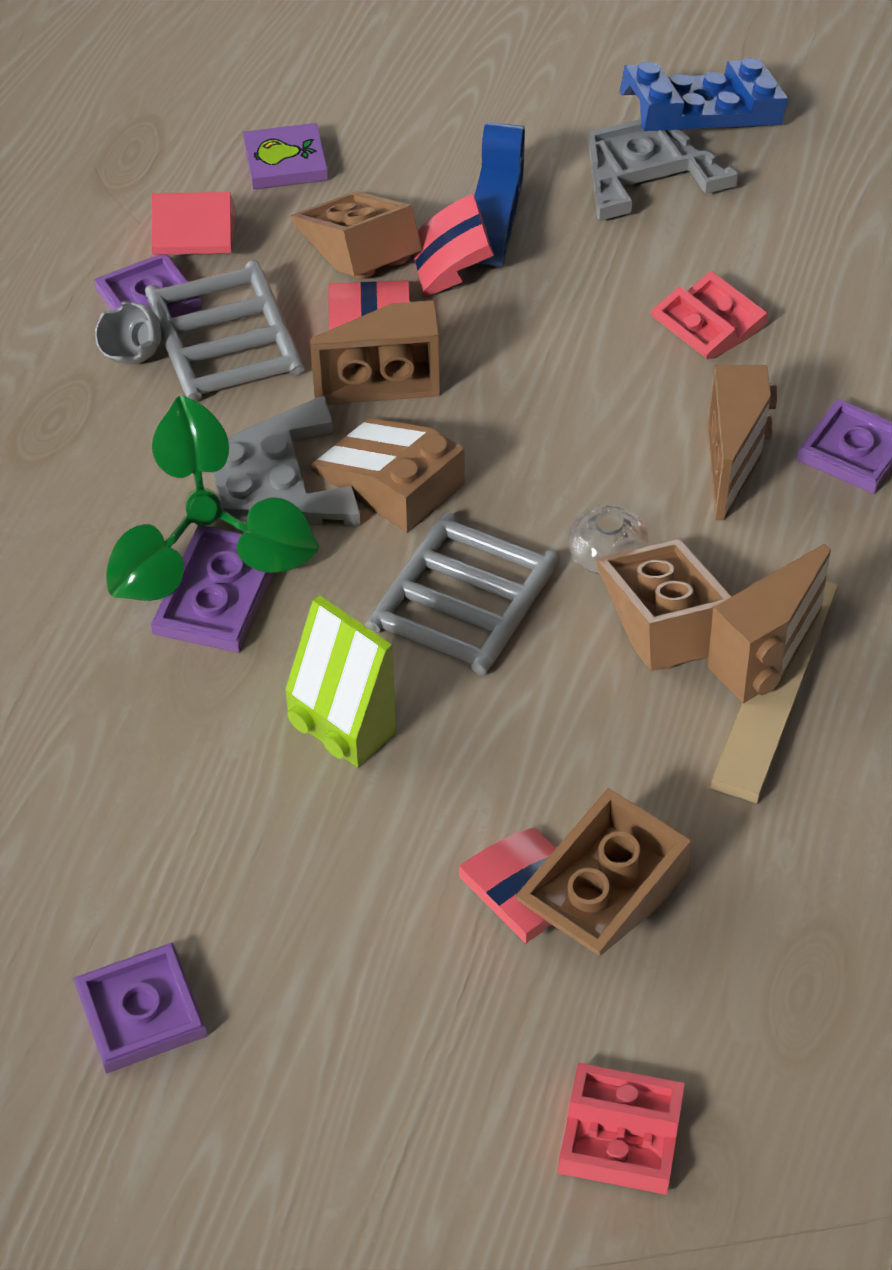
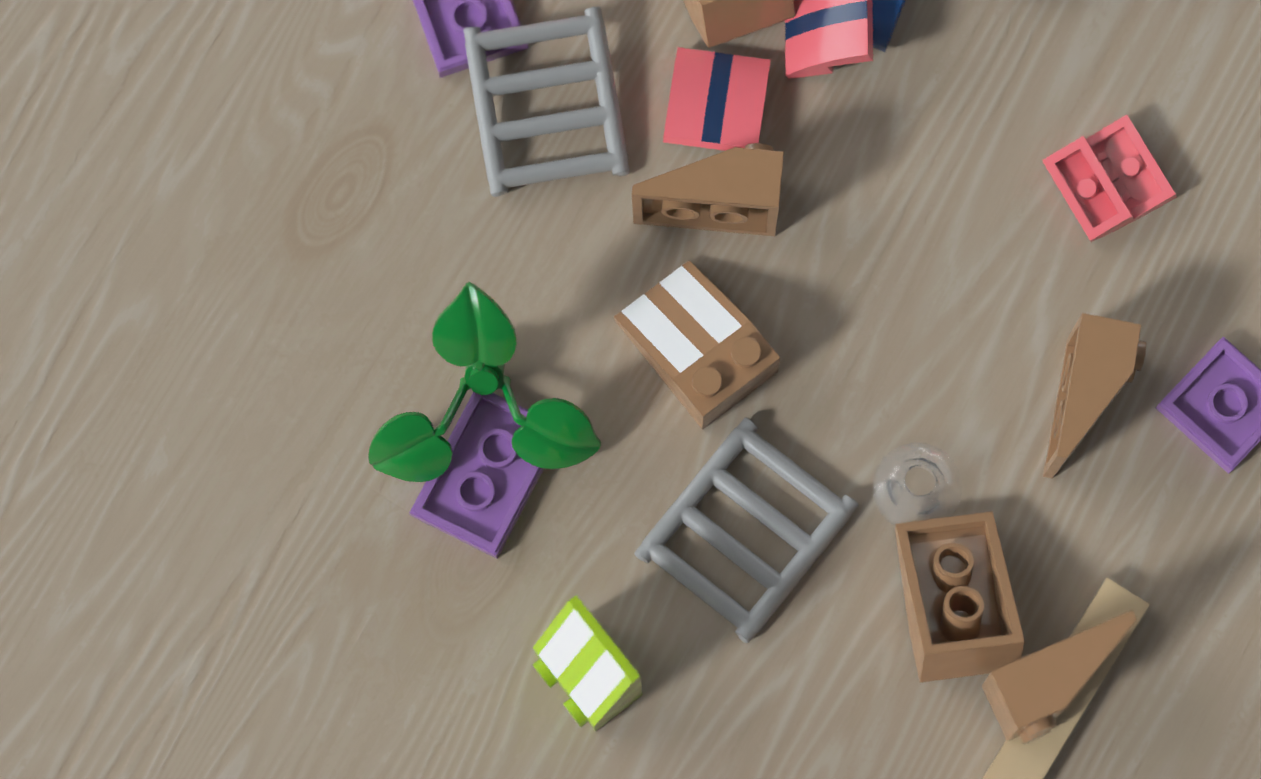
camera: 15 degrees right, 25 degrees up
light grey hair [95,301,162,364] -> none
light grey wing [212,396,361,527] -> none

